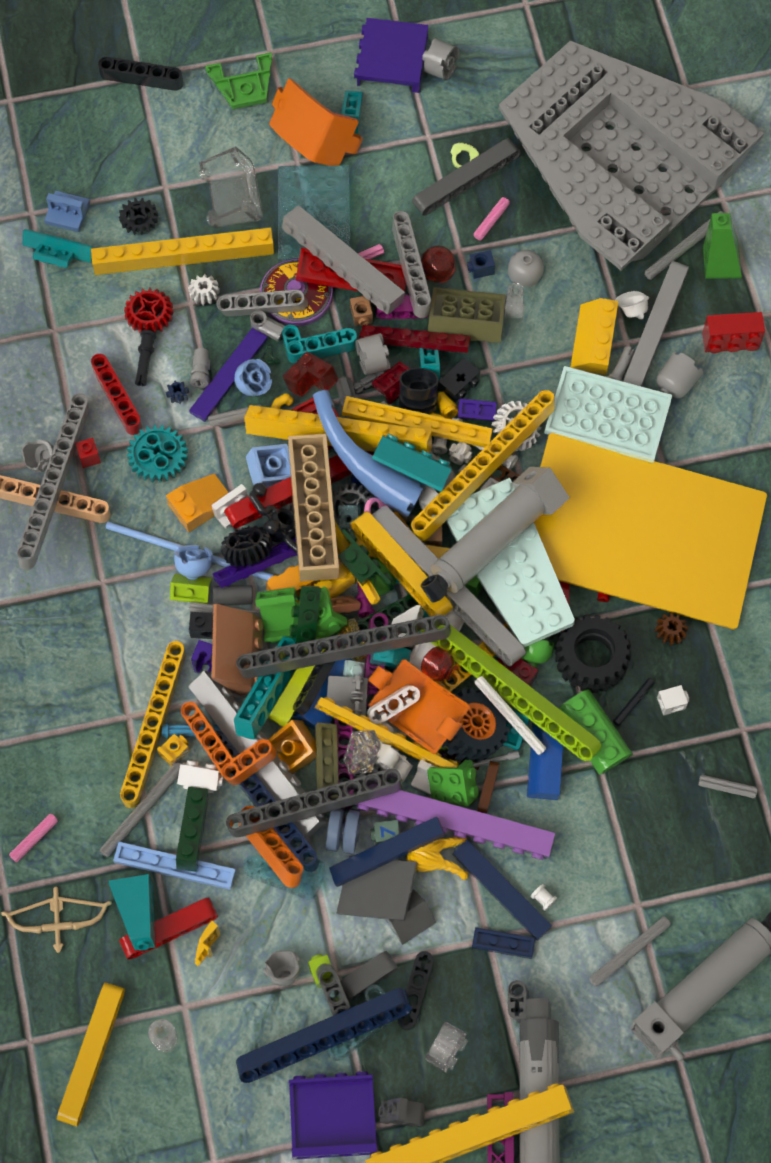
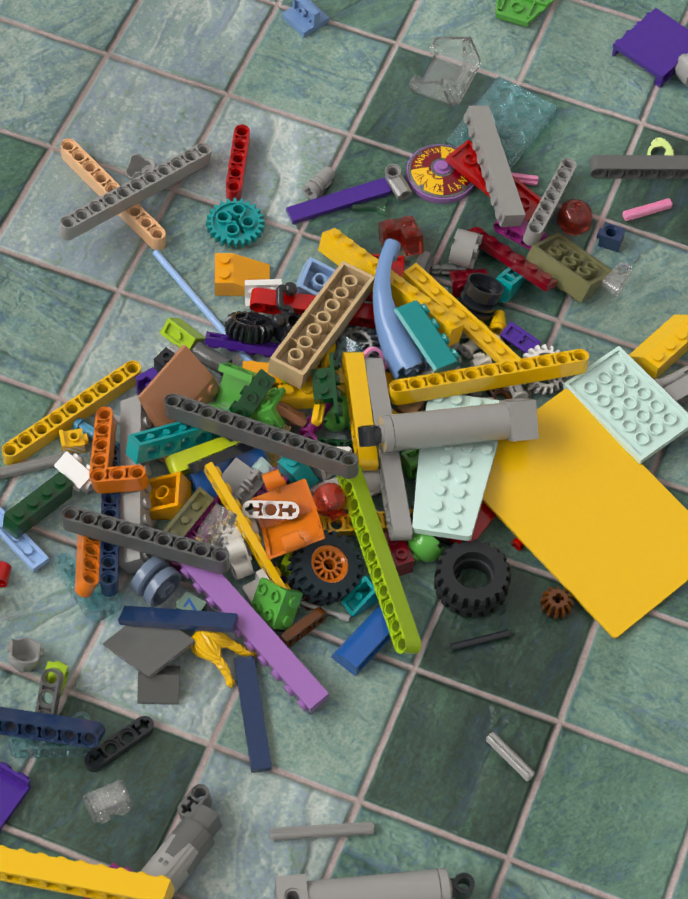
camera: 30 degrees right, 10 degrees down
teal bracket [22,229,92,268] -> none
red brick [75,438,101,468] -> none
yellow brick [91,228,274,275] -> none
black gear [119,198,158,235] -> none
red gear [124,287,174,333] -> none
black pin [135,330,156,386] -> none
dark blue gear [166,380,189,404] -> none
light blue cylinder [174,545,212,580] -> none
white gear [188,274,220,306] -> none
light grey axle [208,404,261,426] -> none
light grey beam [217,290,308,317] -> none
light blue cylinder [234,359,272,397] -> none
orange panel [269,78,363,167] -> none
yellow arm [271,393,293,409] -> none
teal beam [282,325,357,364] -> none
dark grey beam [340,951,398,1001] -> none
teal slope [341,91,363,134] -> none
medium nougat brick [350,296,373,326] -> none
dark grey pin [379,1098,425,1127] -> none
black brick [438,358,480,403] -> none
dark blue tile [472,927,535,959] -> none
white axle [474,676,546,755] -> none
light grey cylinder [508,250,544,287] -> none
white bush [531,884,558,911] -> none
bright green container [559,689,633,776] -> none
white brick [657,685,689,716] -> none

